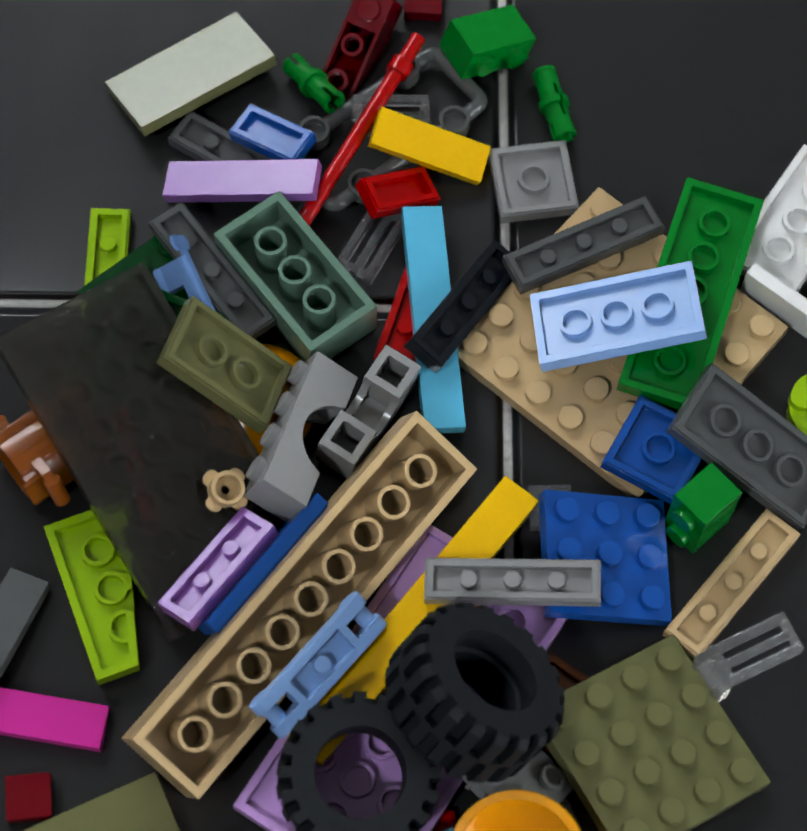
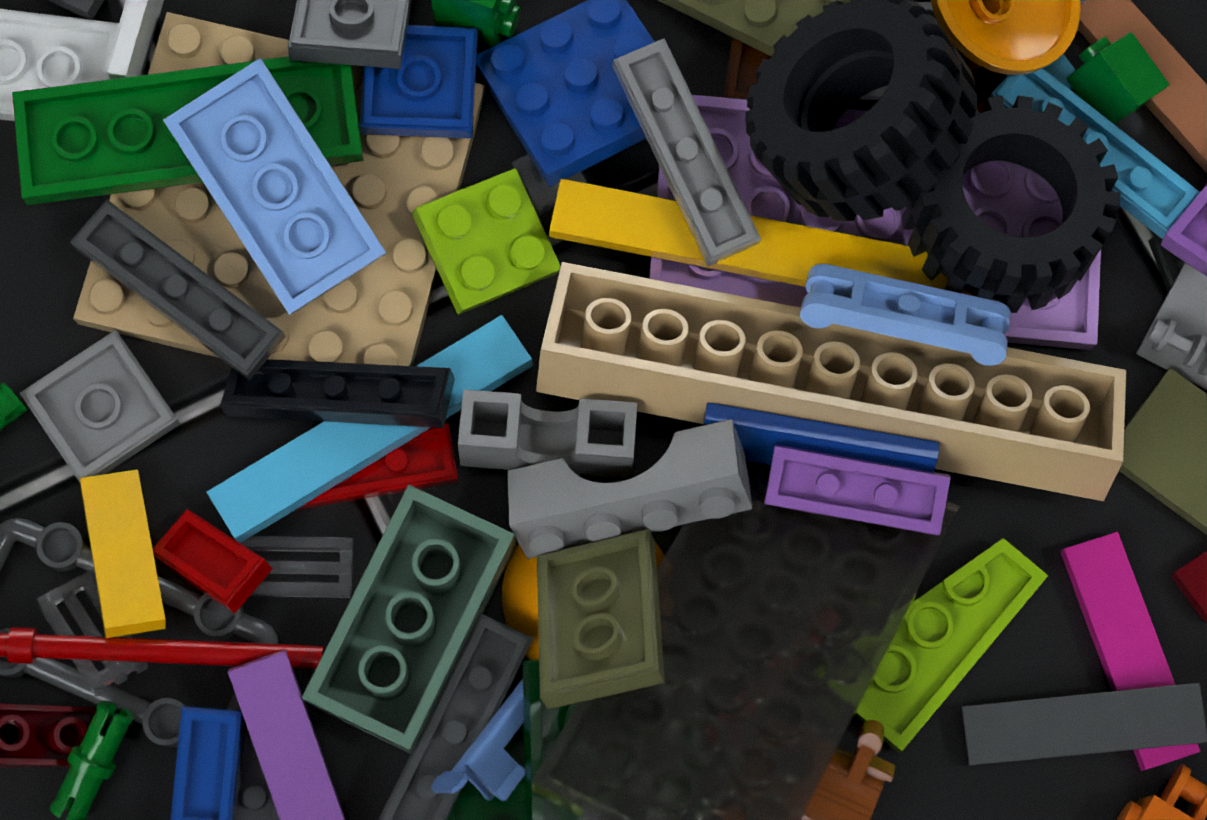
camera: 120 degrees left, 10 degrees up
tan plate [202,468,248,513] -> none
none -> lime plate [412,168,561,315]

